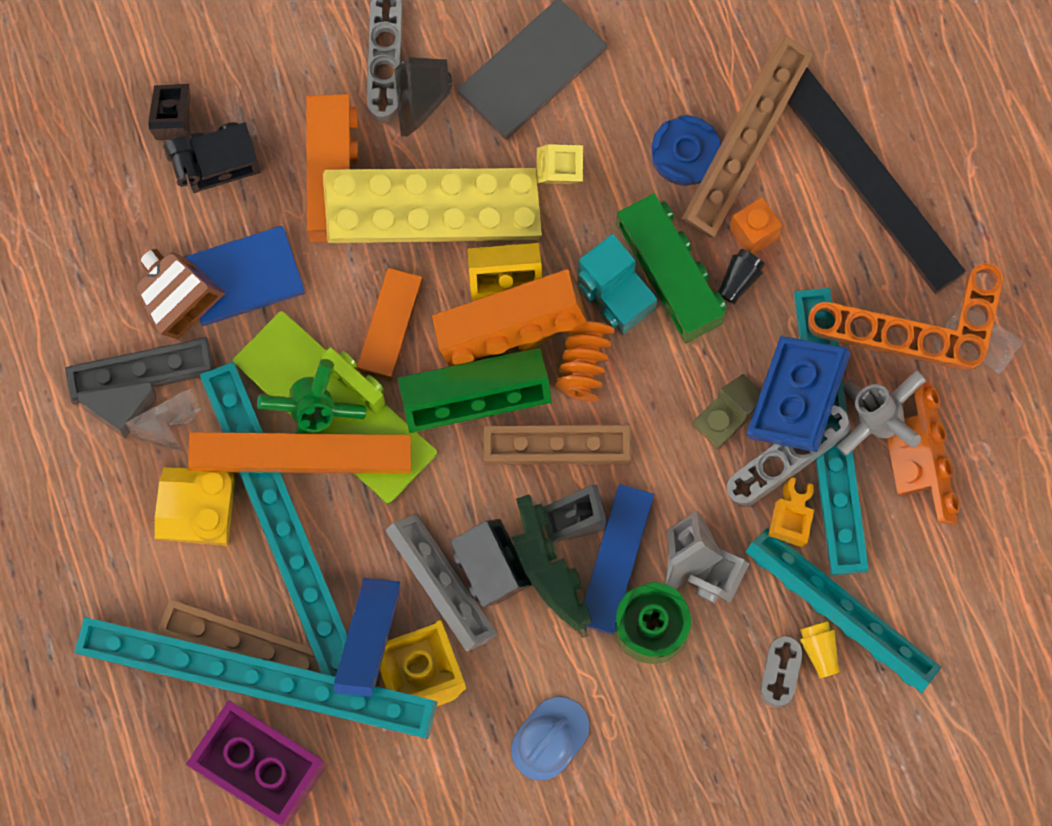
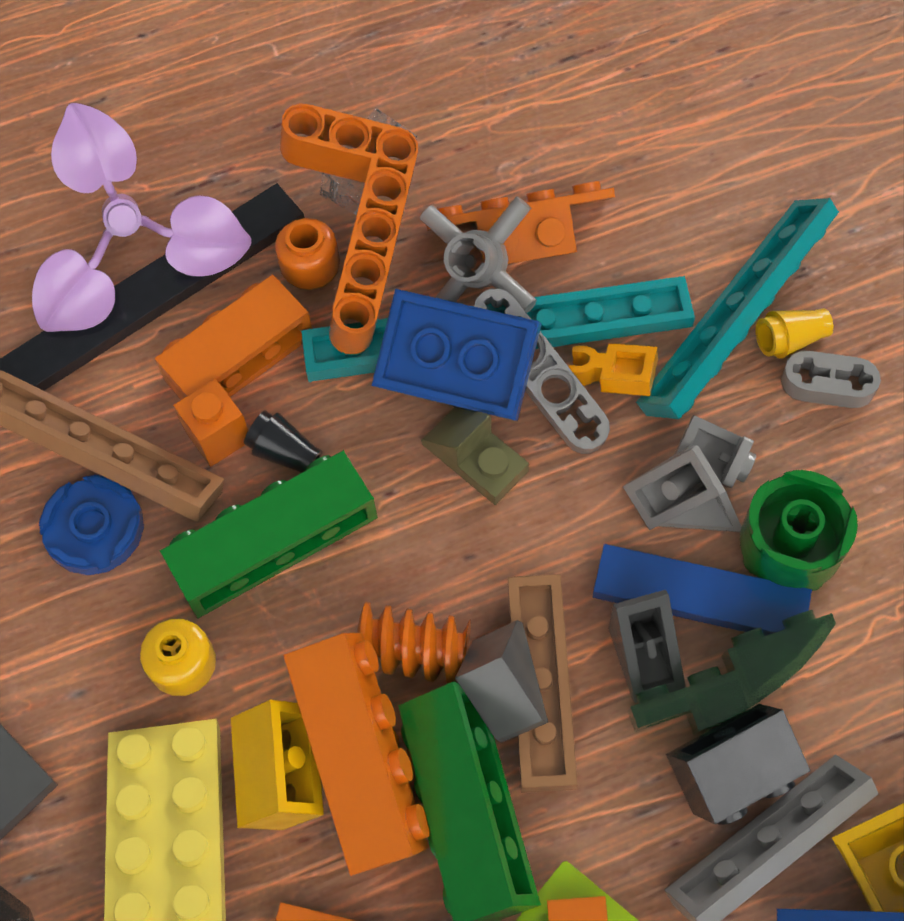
camera: 90 degrees left, 10 degrees down
light yellow brick [537,144,583,184] -> none
teal brick [577,234,658,335] -> none
none -> lavender plant [32,102,251,332]
none -> yellow head [140,619,216,696]
none -> orange brick [154,274,312,400]
none -> orange head [275,218,340,290]
none -> dark grey slope [456,620,548,742]

